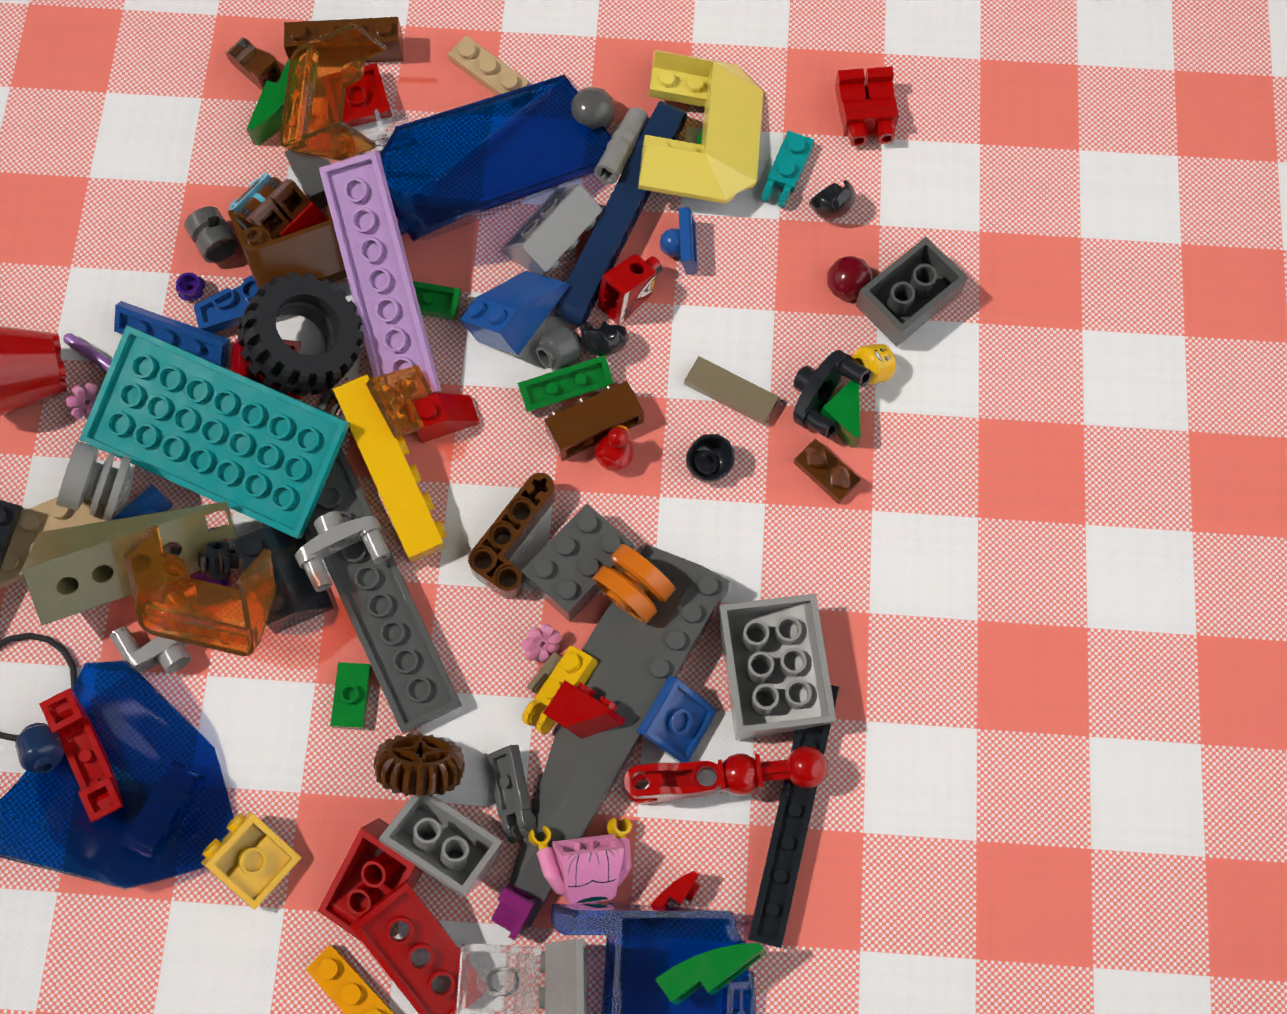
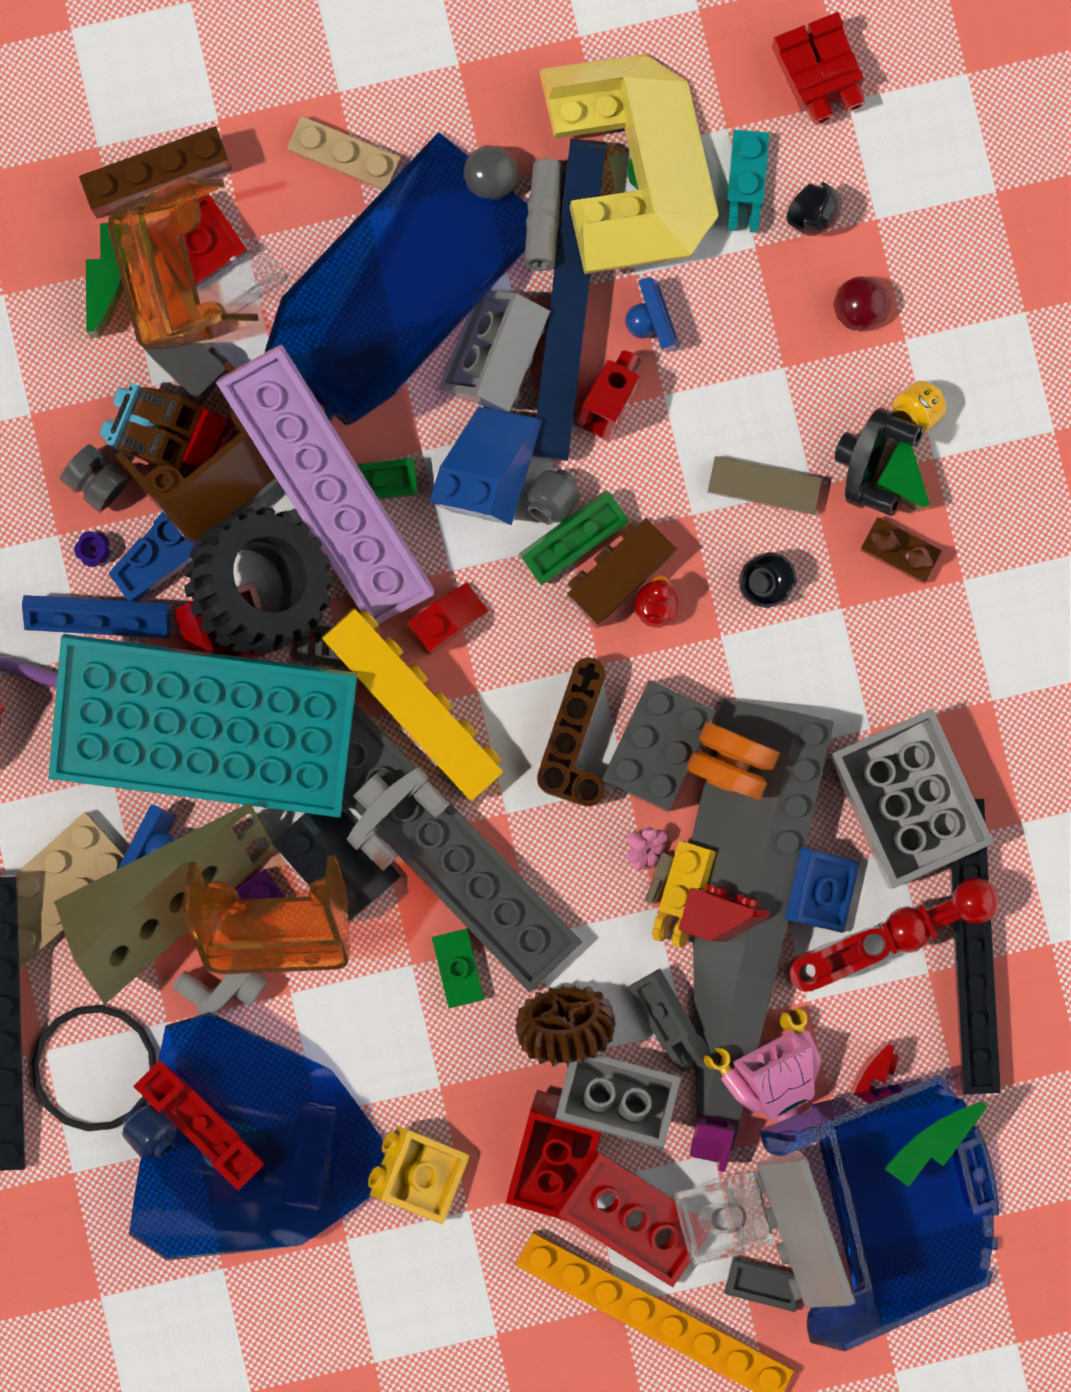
camera: 20 degrees left, 15 degrees up
light grey wheel [56,441,131,521] -> none
bright pink plant [66,382,100,420] -> none
black gear [198,541,239,580] -> none
reddish brown leg [226,37,281,91] -> none
clear orange plate [366,365,432,439] -> none
black hair [580,321,628,356] -> none
dark grey brick [855,237,968,347] -> none

